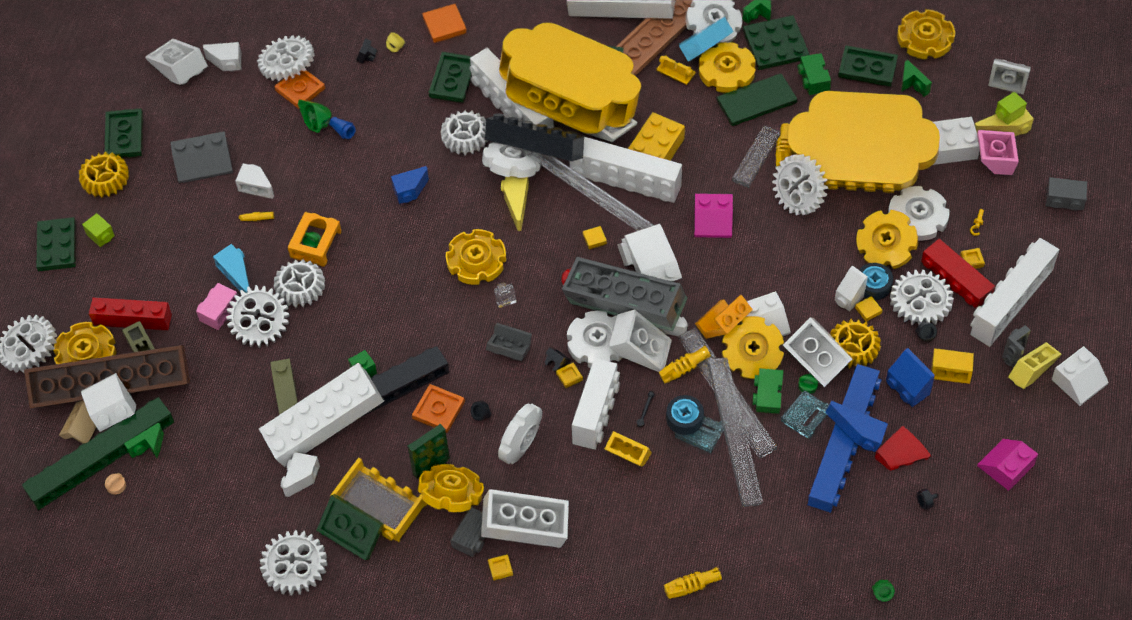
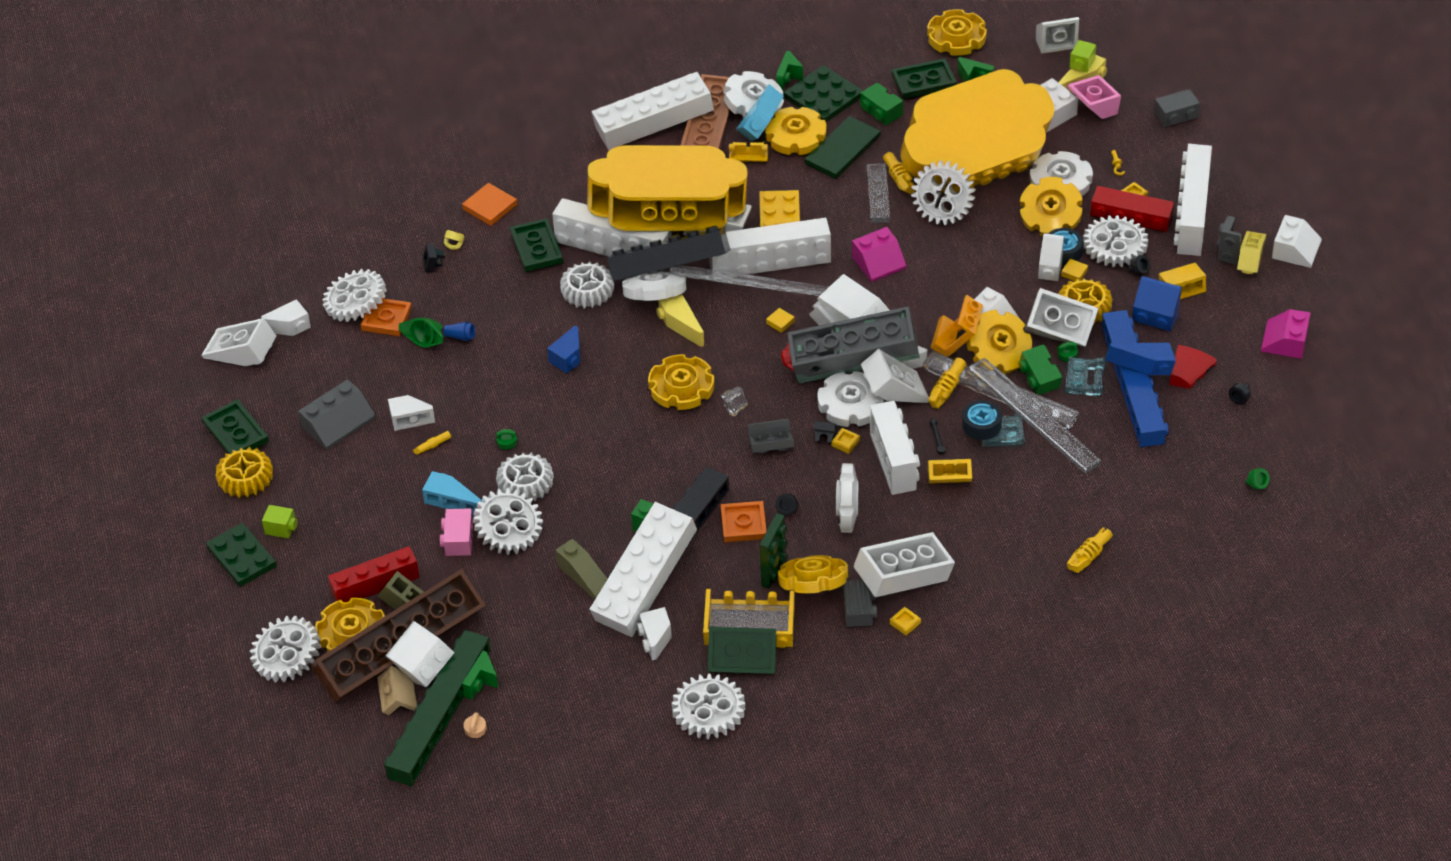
camera: 30 degrees left, 10 degrees down
light orange panel [288,212,342,267] -> none

